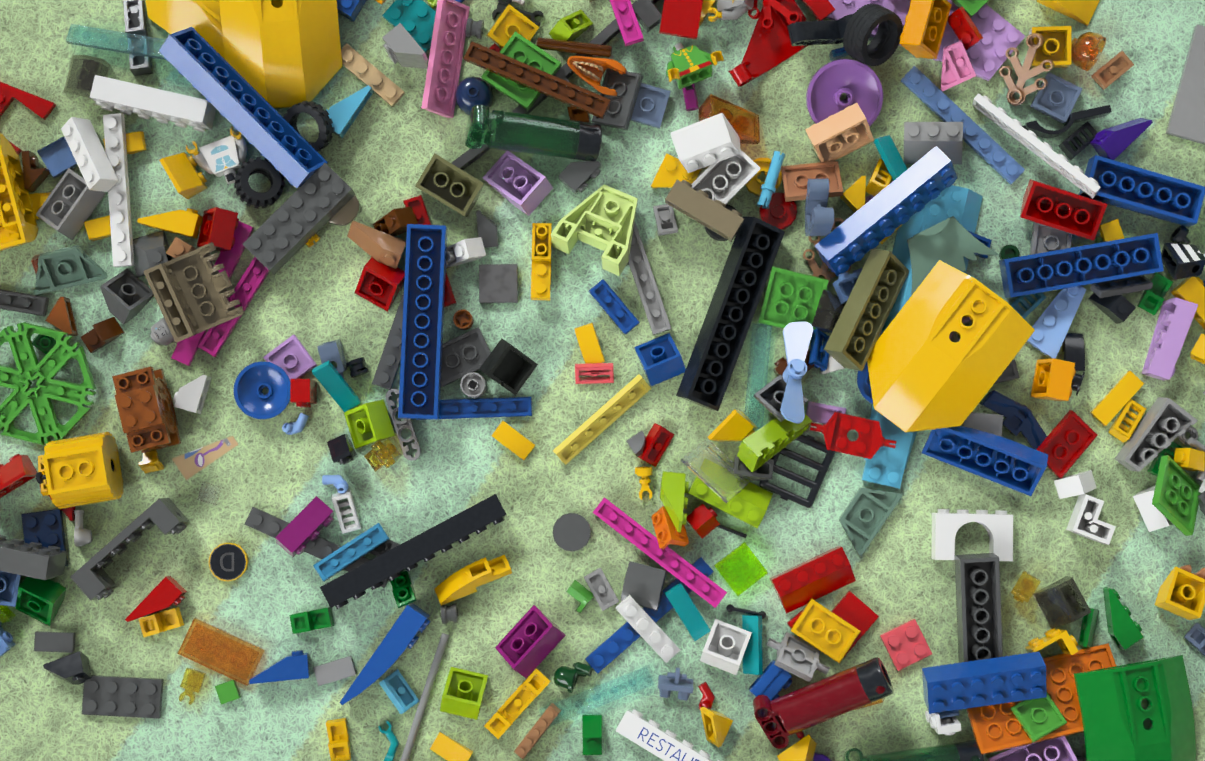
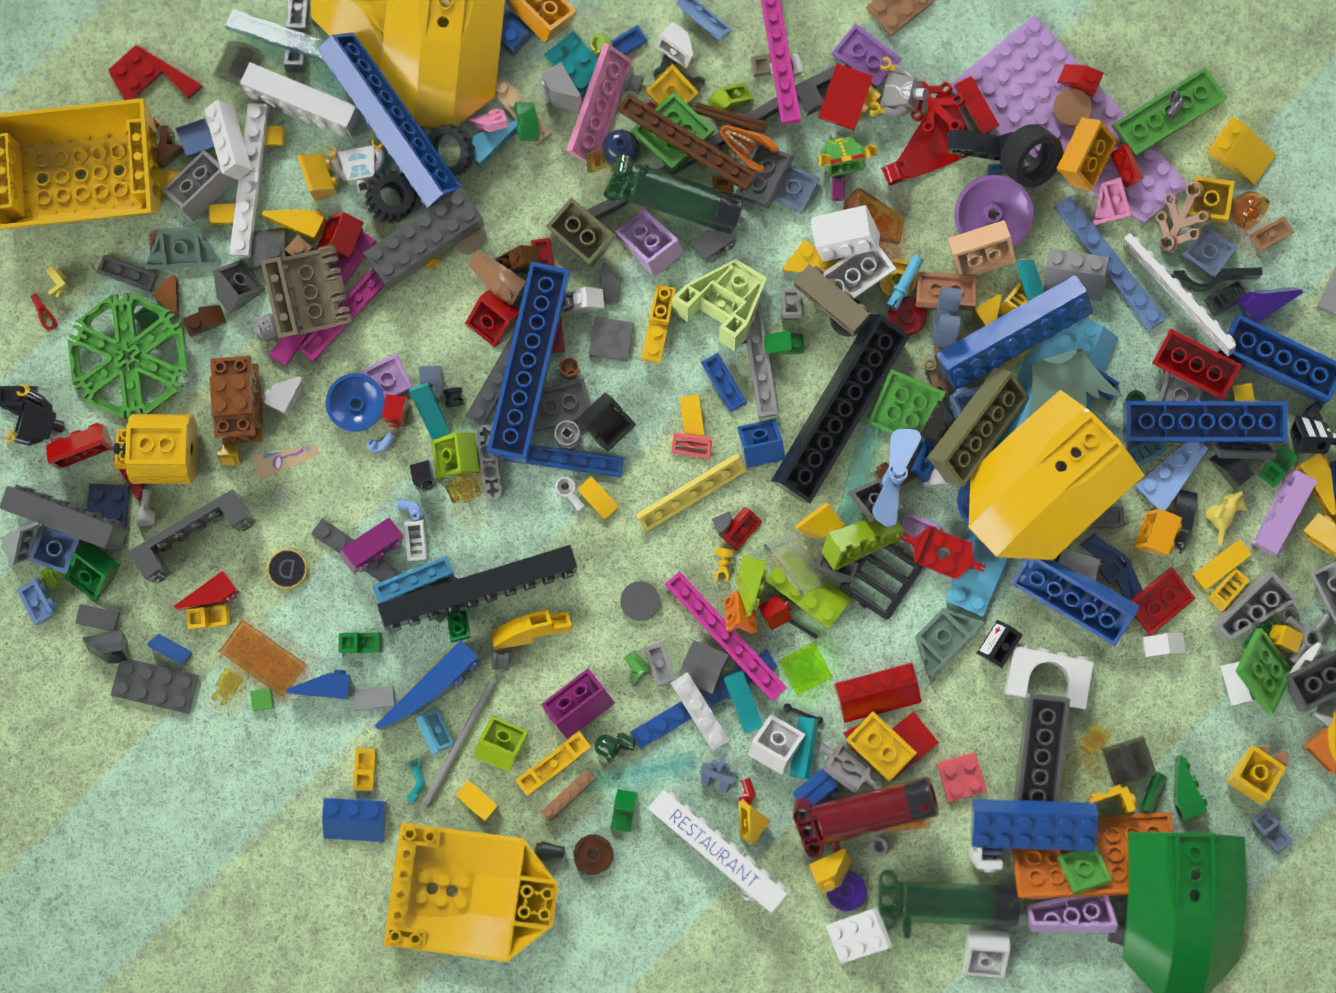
camera: 15 degrees right, 5 degrees down
white brick [1066,494,1116,545] -> none
none -> blue slope [147,634,192,665]
none -> bright pink wing [468,109,508,132]
none -> green slope [513,102,540,141]
none -> white bar [555,477,585,511]
none -> clear yellow tile [585,148,606,173]
none -> green slope [764,331,804,355]
none -> light grey plate [869,836,889,856]
none -> black brick [976,620,1023,668]
none -> light yellow animal [1205,491,1248,547]

